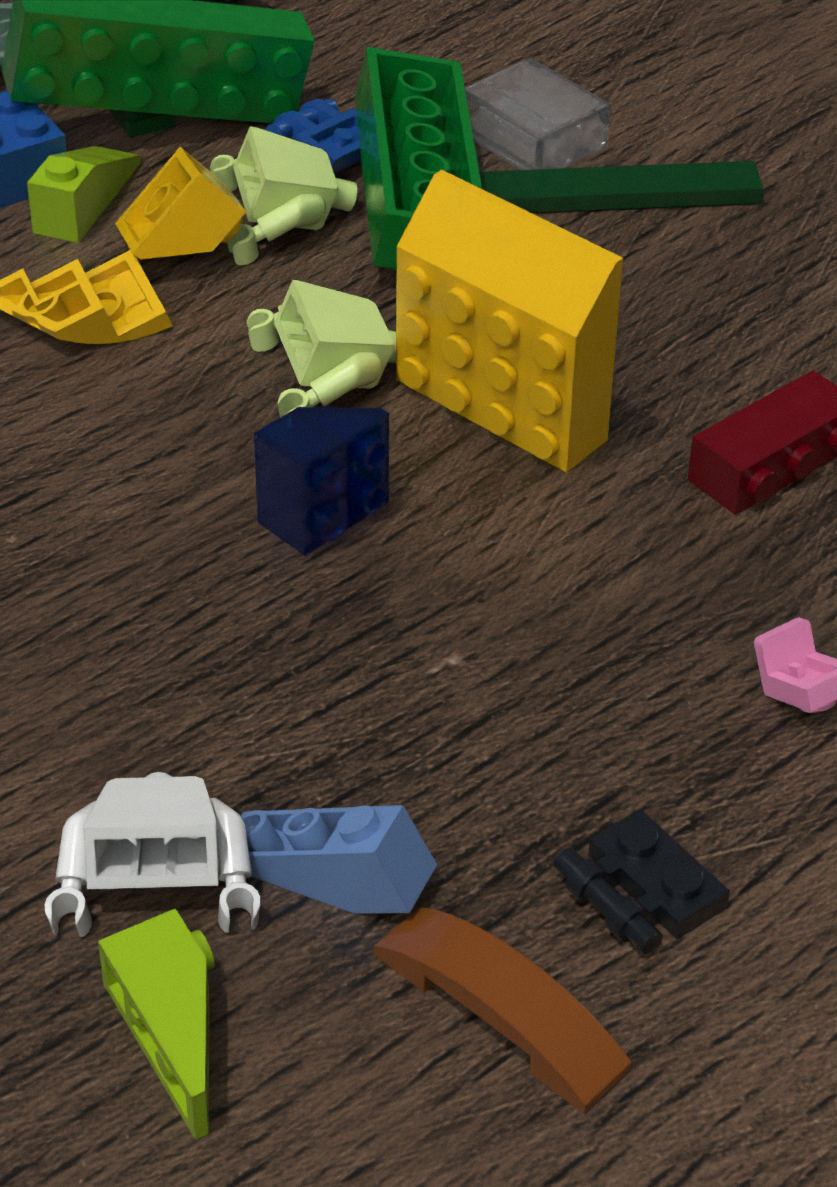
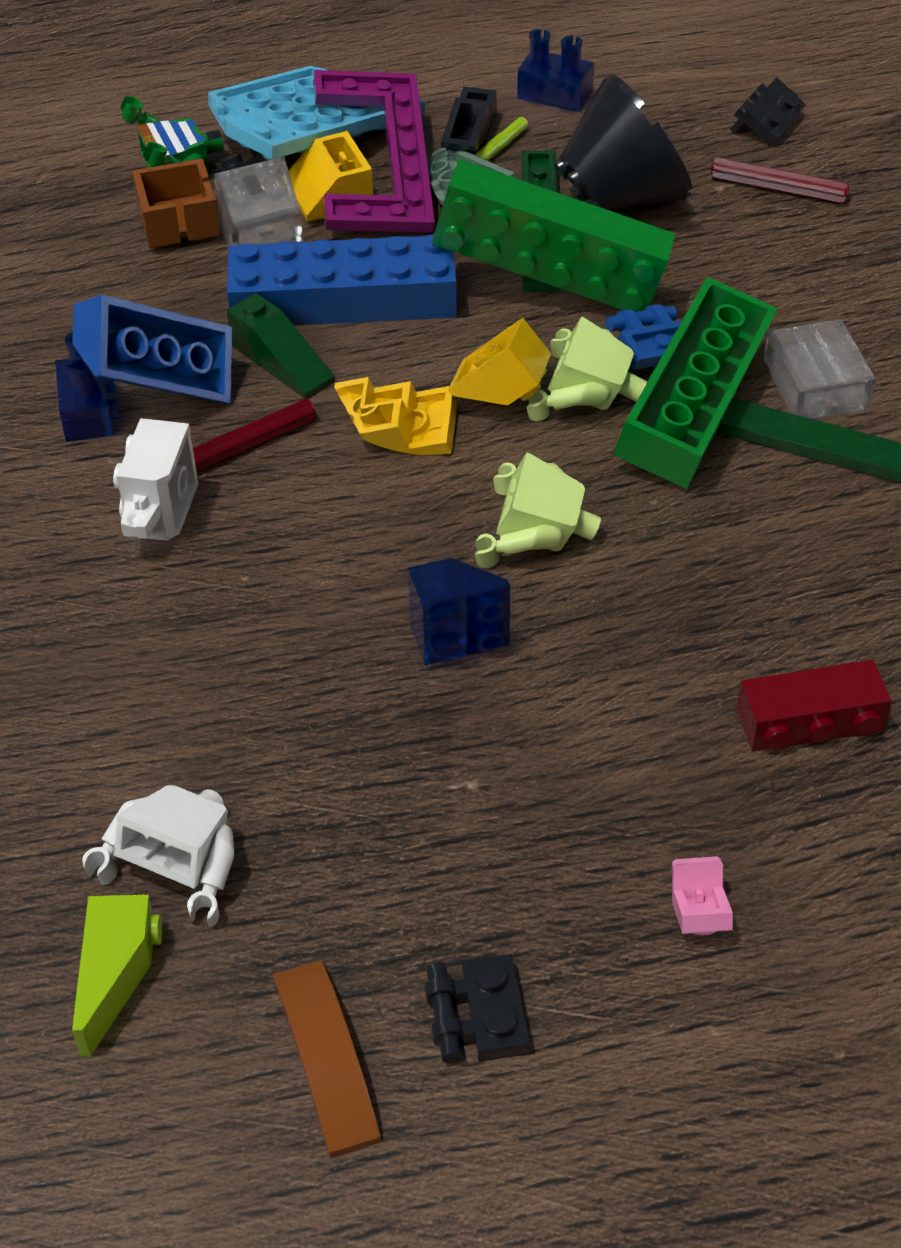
camera: 30 degrees right, 5 degrees up
lime slope [27,146,141,243] -> none
medium blue slope [241,805,437,914] -> none
yellow slope [396,170,623,473] -> none

